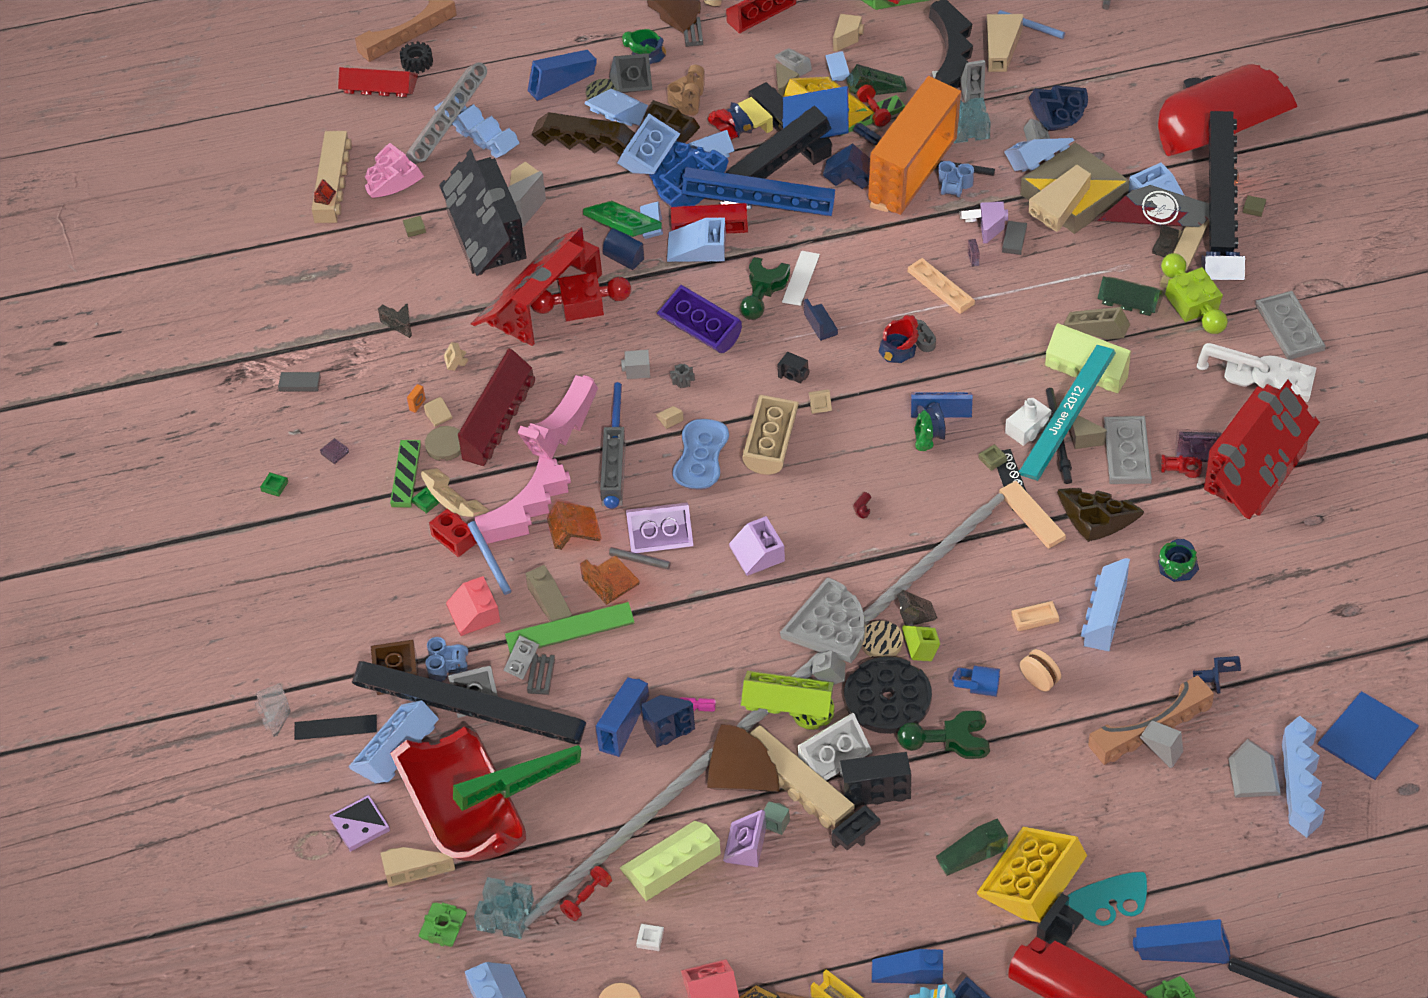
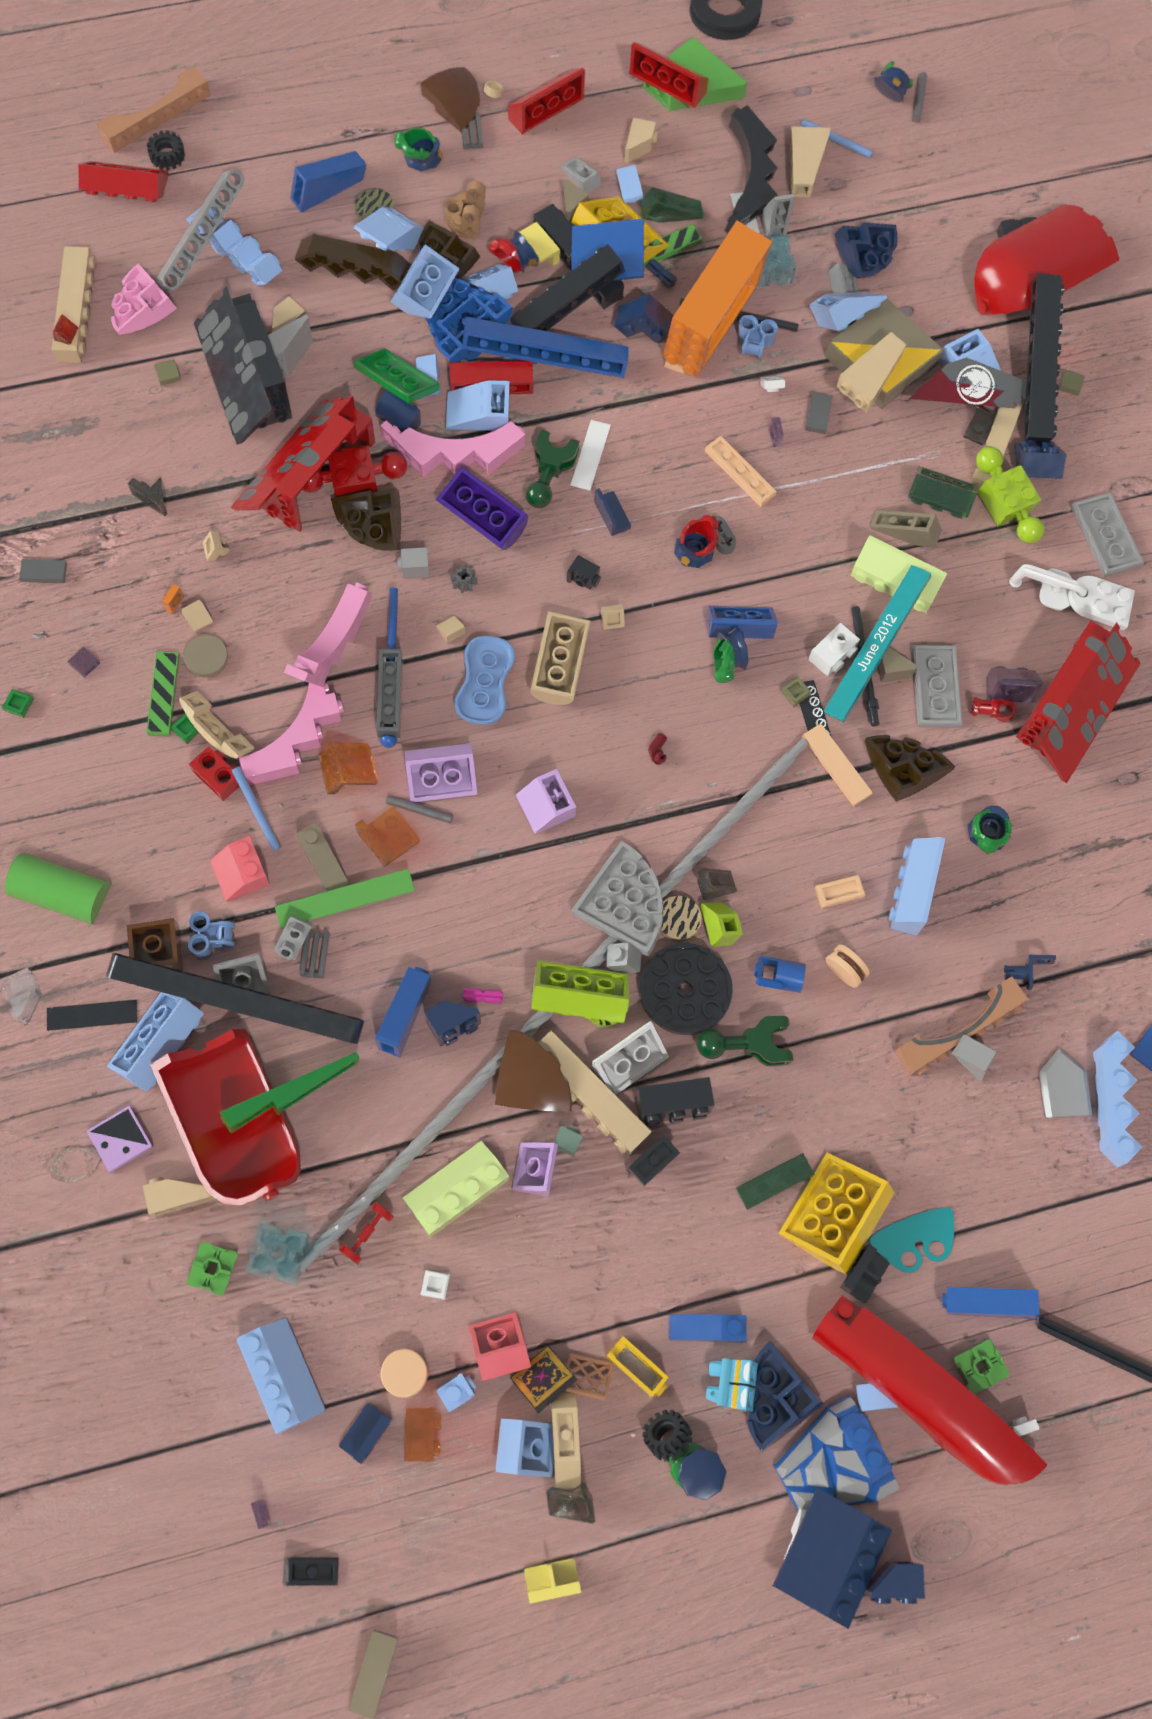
camera: 10 degrees left, 20 degrees up
dark red slope [458,348,535,466] -> none
dark grey slope [609,54,653,92] -> none
red wheel [857,85,891,127] -> none
lavender slope [980,202,1008,243] -> none
none -> bright green brick [5,852,111,925]
none -> dark brown brick [331,489,401,551]
none -> bright pink arch [380,420,526,477]

